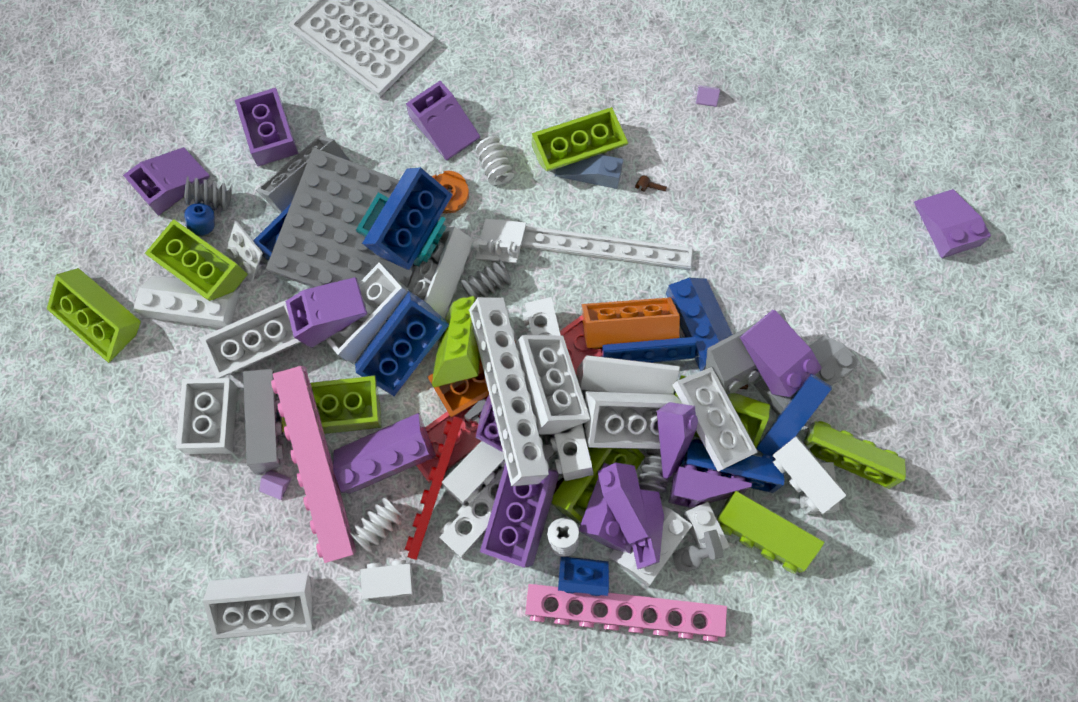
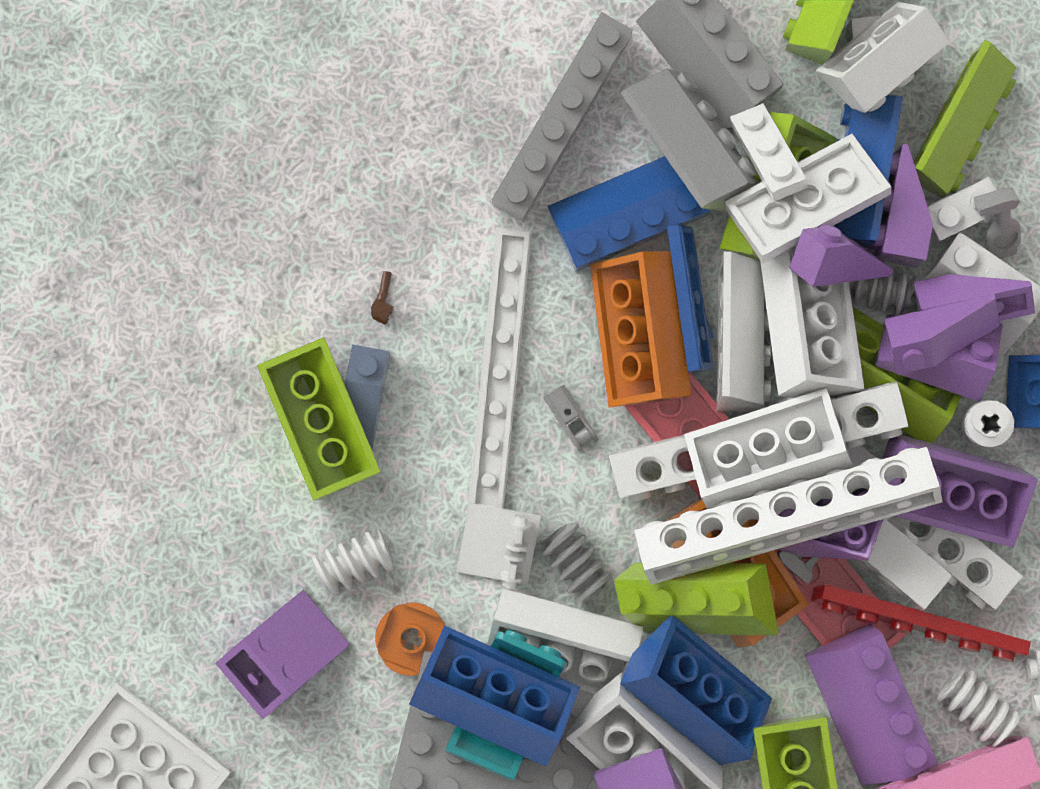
camera: 85 degrees left, 15 degrees up
lavender slope [696,85,720,107] -> none
medium lavender slope [740,310,822,397] -> none
blue tile [756,374,832,457] -> none
none -> light grey brick [492,12,633,222]
none -> light grey bar [543,385,599,452]
none -> white plate [730,104,808,201]

